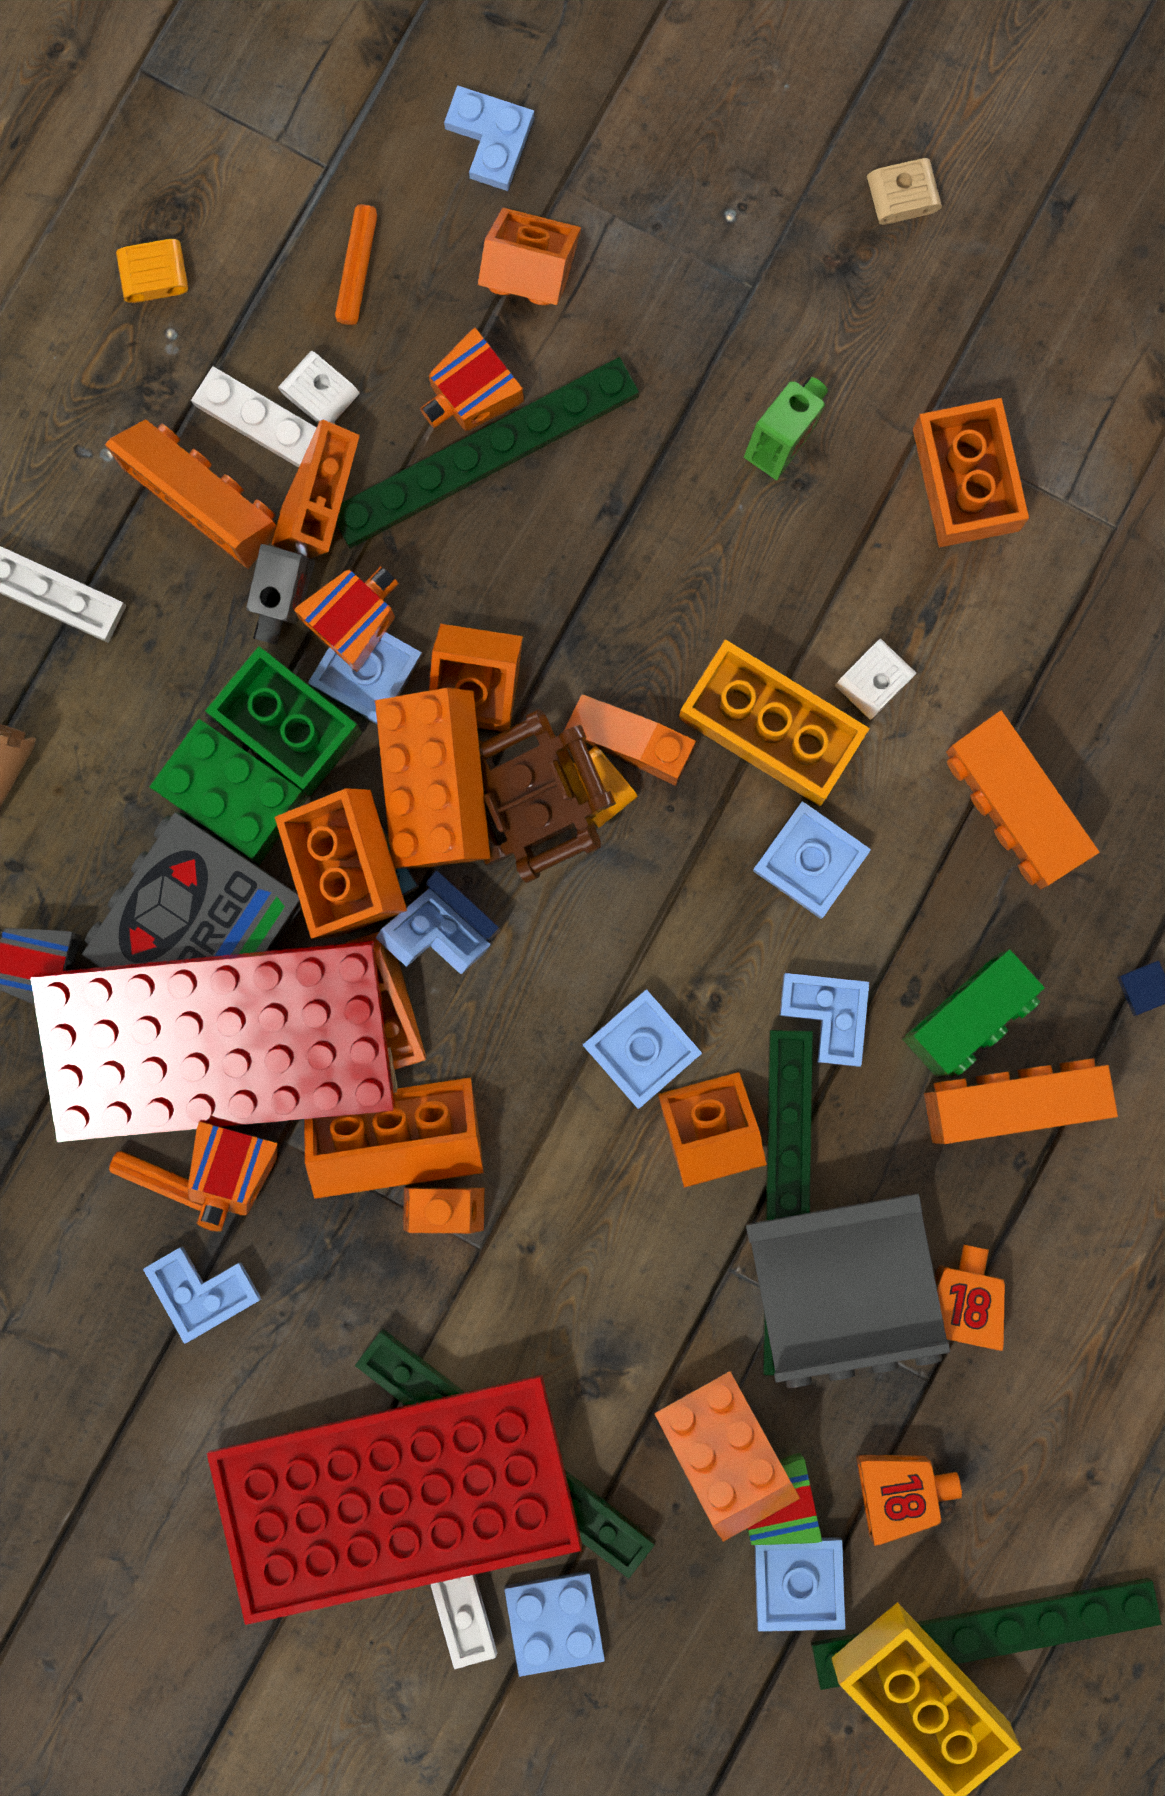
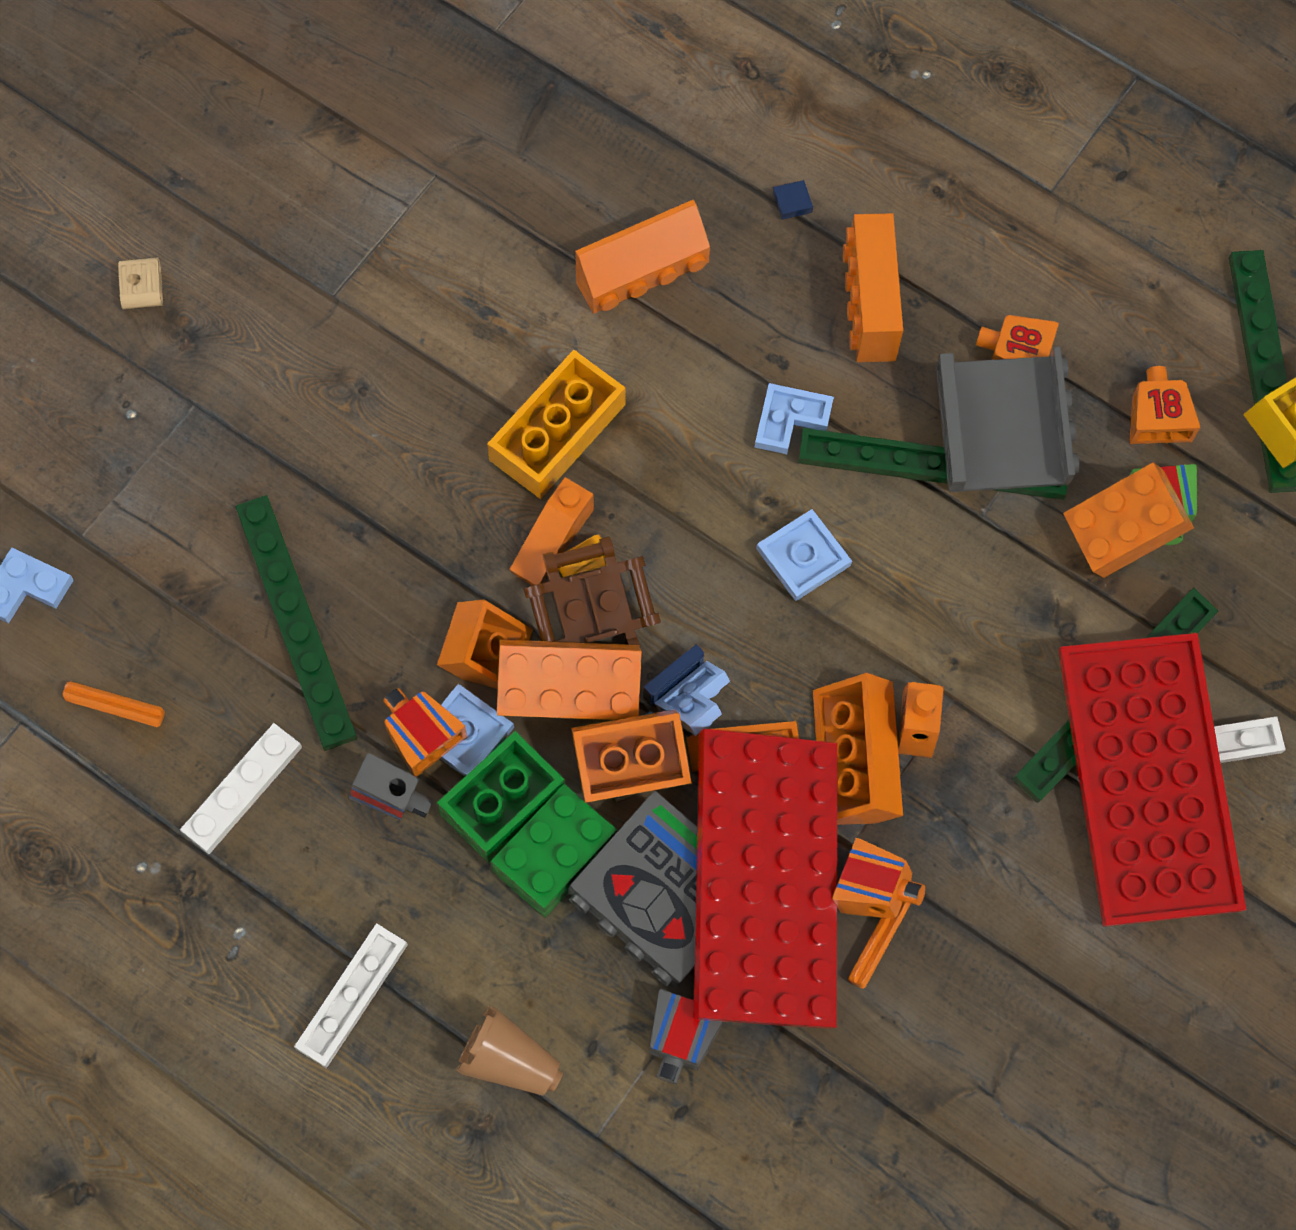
camera: 90 degrees left, 15 degrees down
orange slope [105,419,276,569] -> none
light orange piece [116,239,188,303] -> none
light blue plate [143,1247,262,1344] -> none
orange slope [271,420,360,558] -> none
white piece [278,351,360,424] -> none
torso [420,328,524,431] -> none
orange slope [478,208,581,305] -> none
light blue plate [504,1570,605,1677] -> none
orange slope [658,1072,767,1188] -> none
bright green torso [744,377,828,480] -> none
light blue plate [753,801,871,919] -> none
light blue plate [754,1537,845,1631] -> none
white piece [835,638,916,720] -> none
green brick [902,949,1045,1077] -> none
orange brick [913,398,1029,548] -> none

